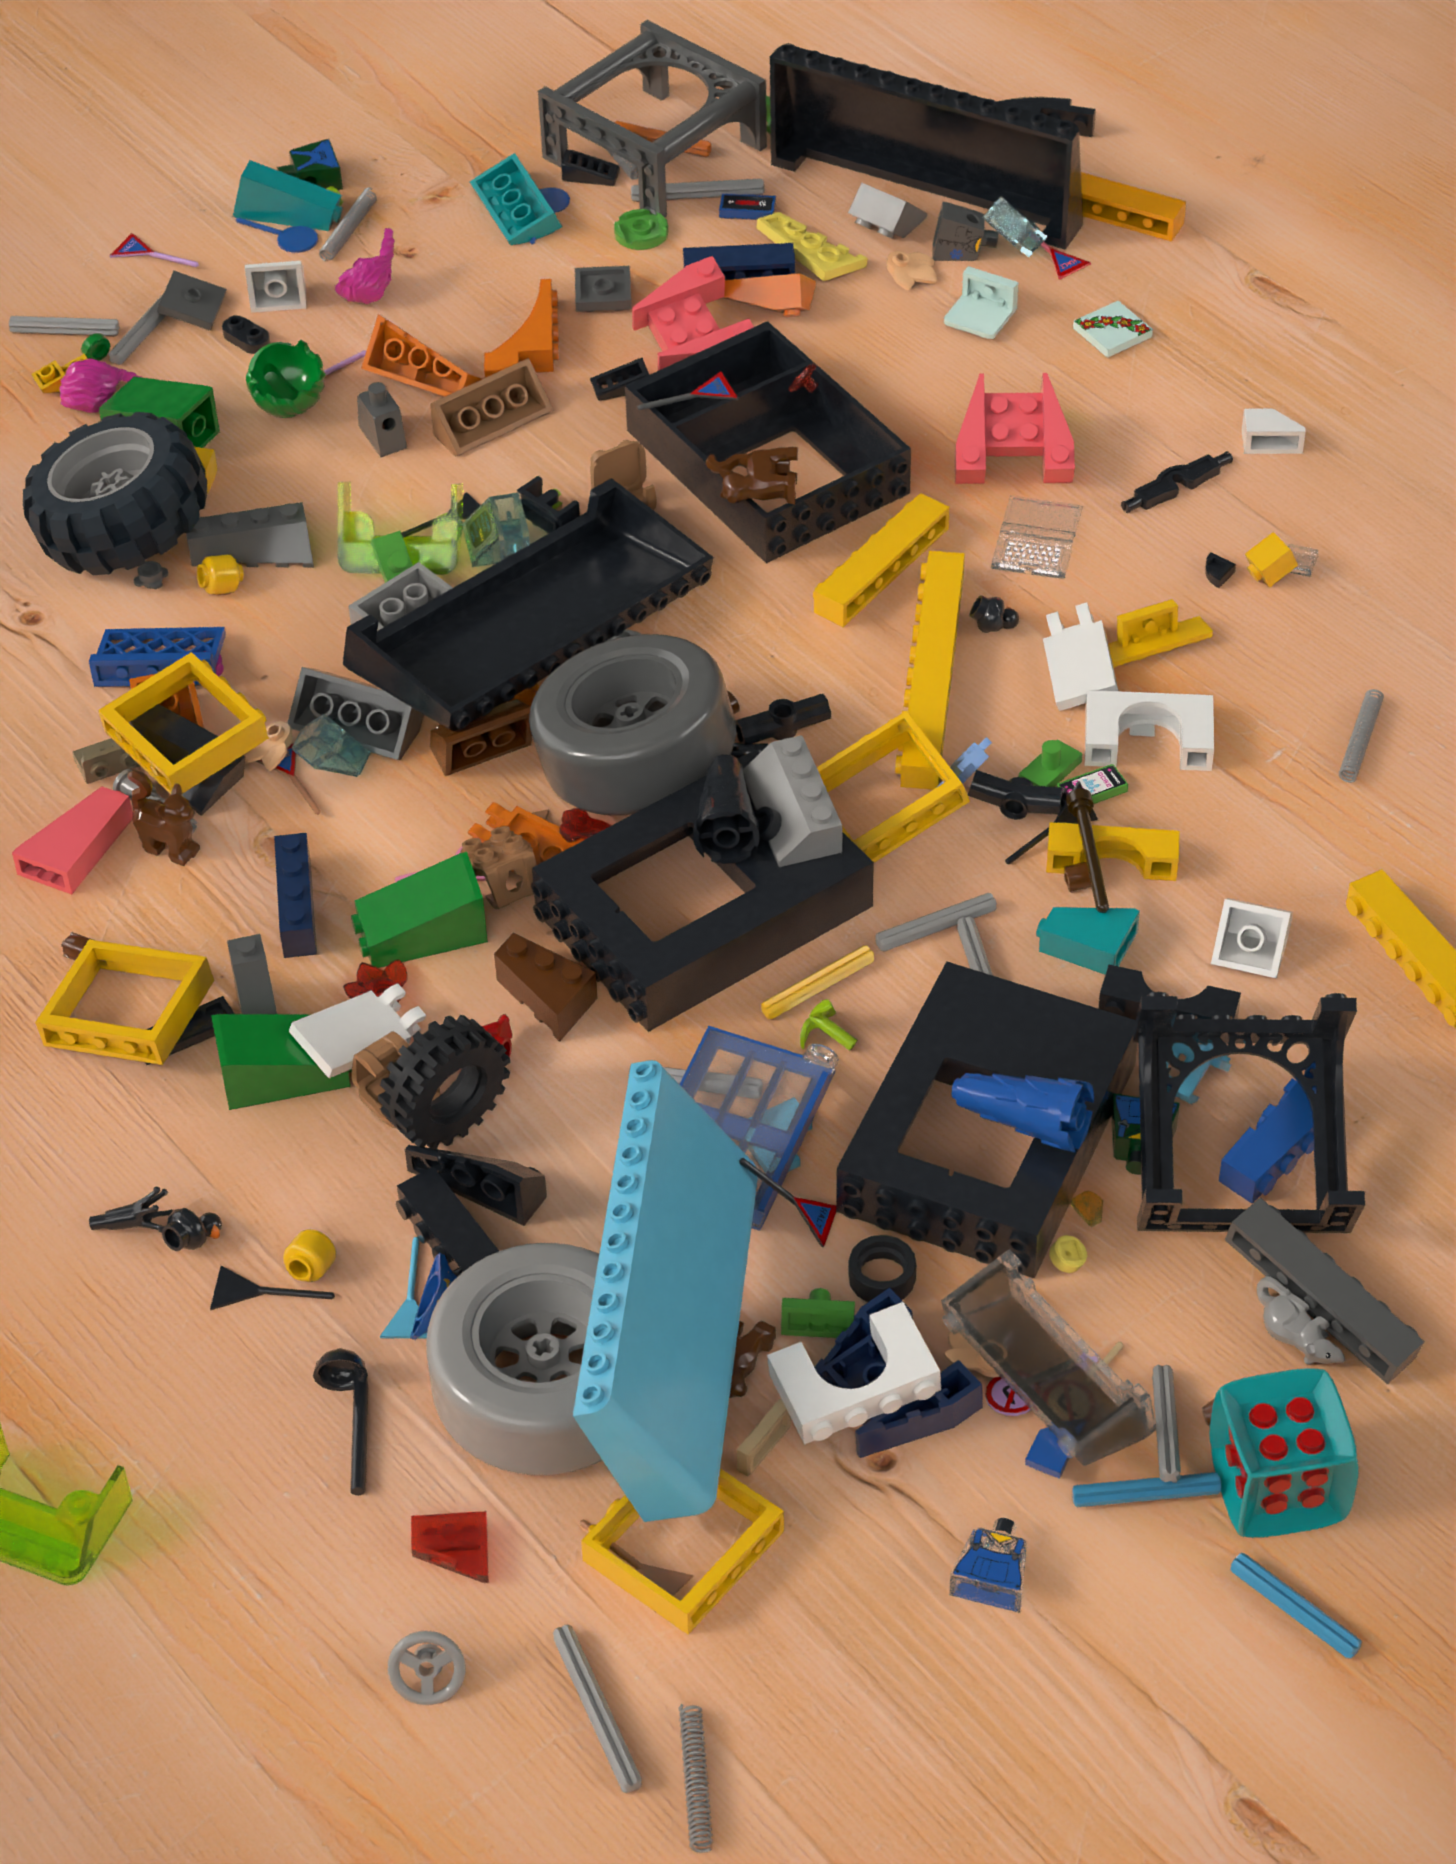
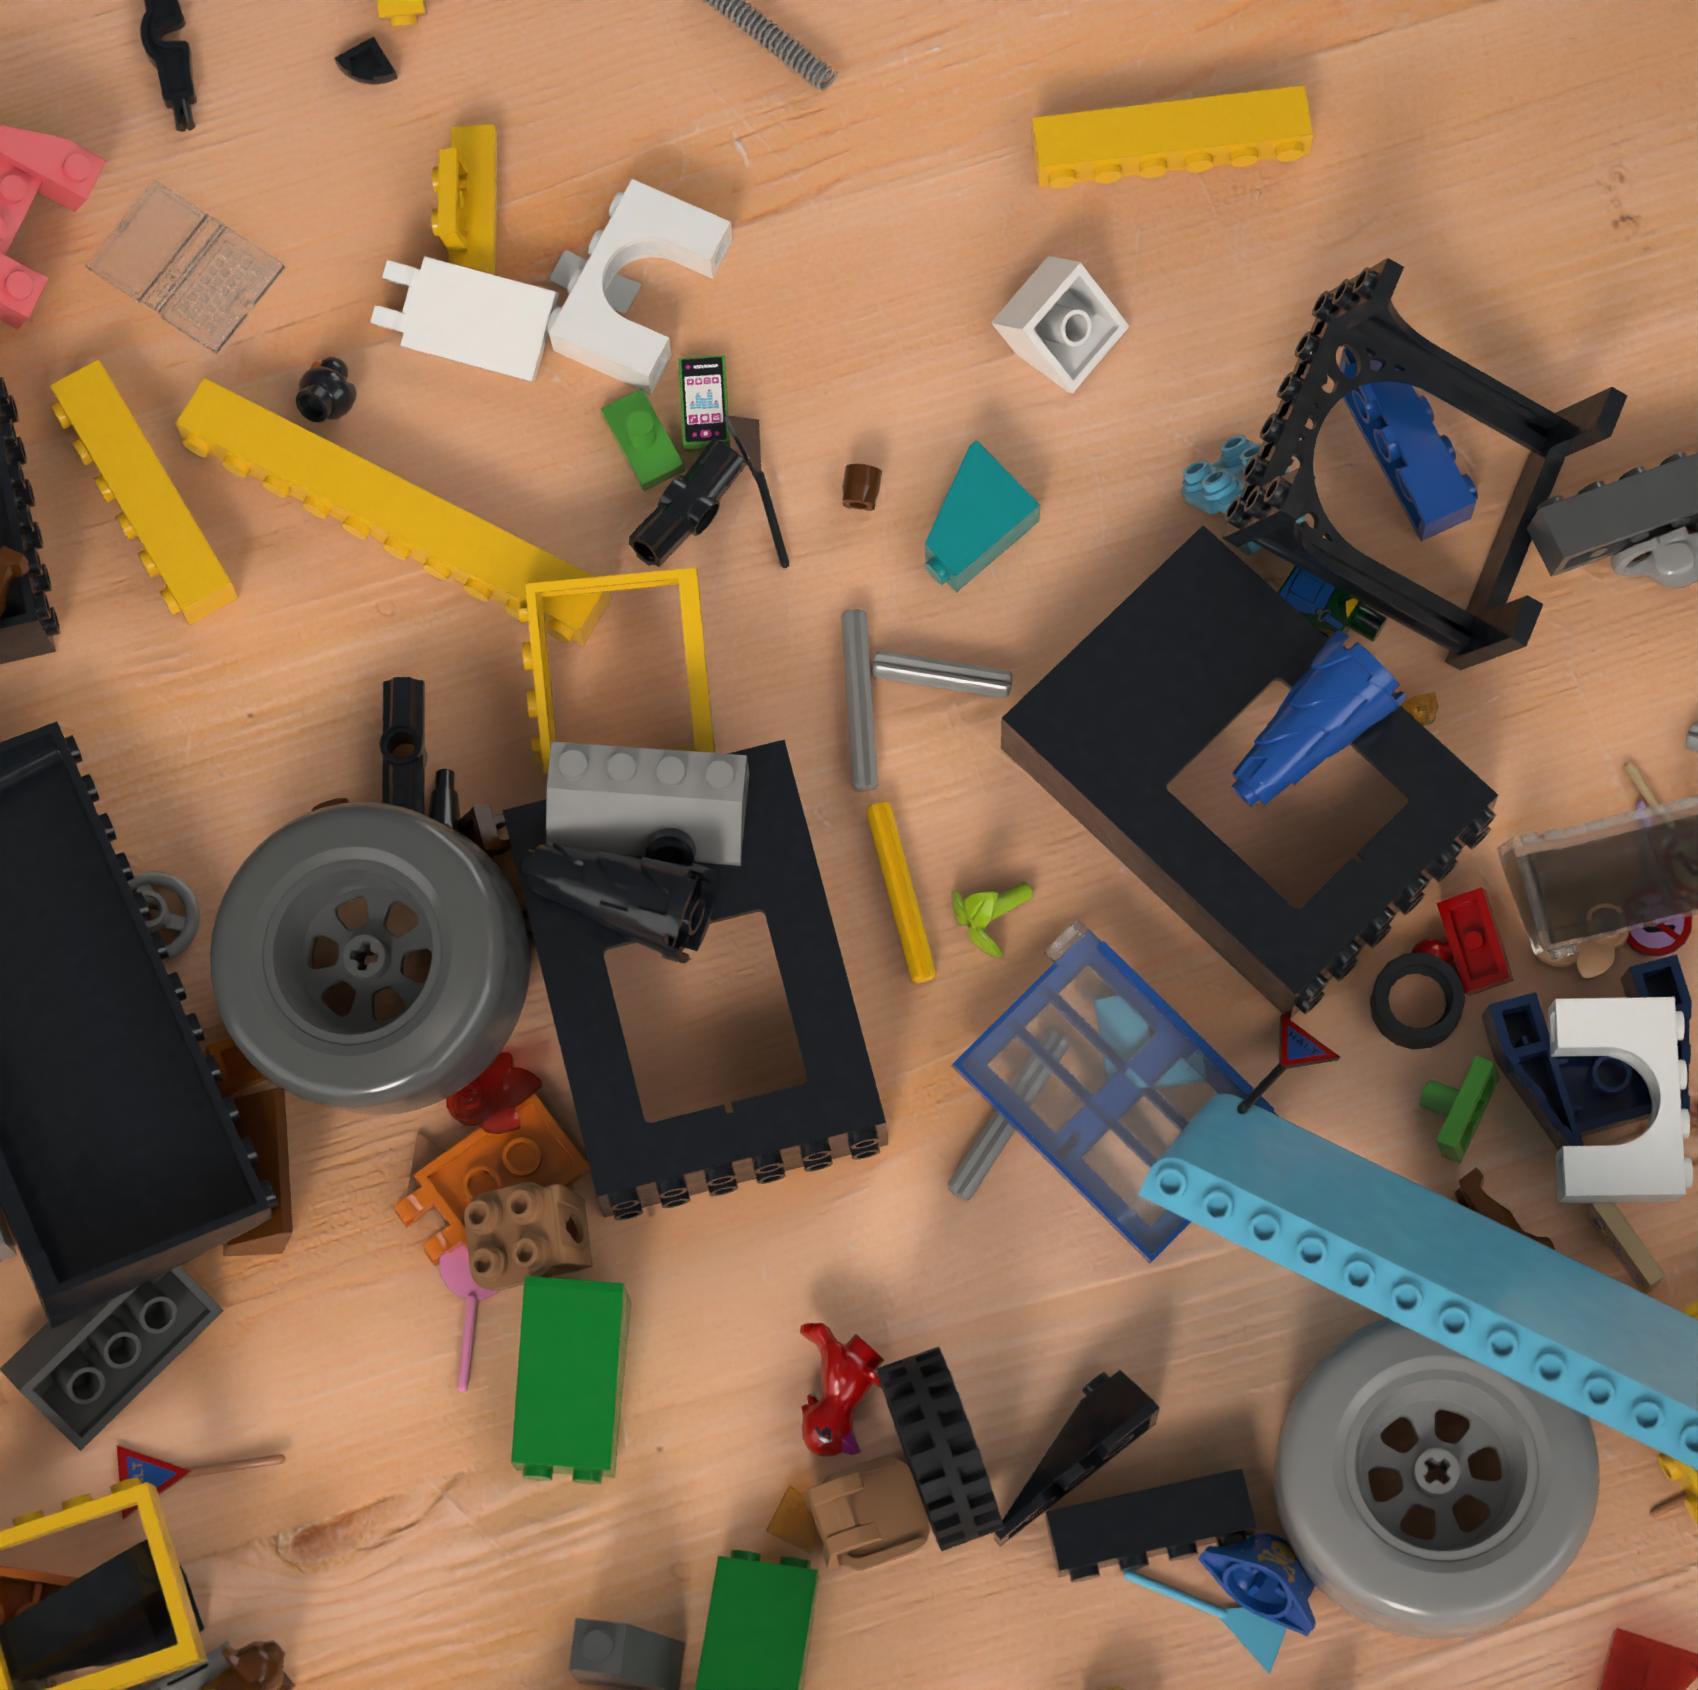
camera: 65 degrees left, 25 degrees up
light nougat plate [244,721,293,771] -> none
dark blue brick [274,833,317,958] -> none
white tile [289,984,426,1078] -> none
clear light blue slope [292,713,371,777] -> none
clear red plate [343,959,408,1003] -> none
reddish brown wedge [494,933,598,1042] -> none
light blue piece [936,737,992,788] -> none
yellow arch [1046,822,1180,881] -> none
light yellow tile [1049,1235,1087,1273] -> none
dark brown piece [1066,788,1109,913] -> none
black arch [1098,965,1241,1044] -> none
none -> red plate [1411,887,1514,996]

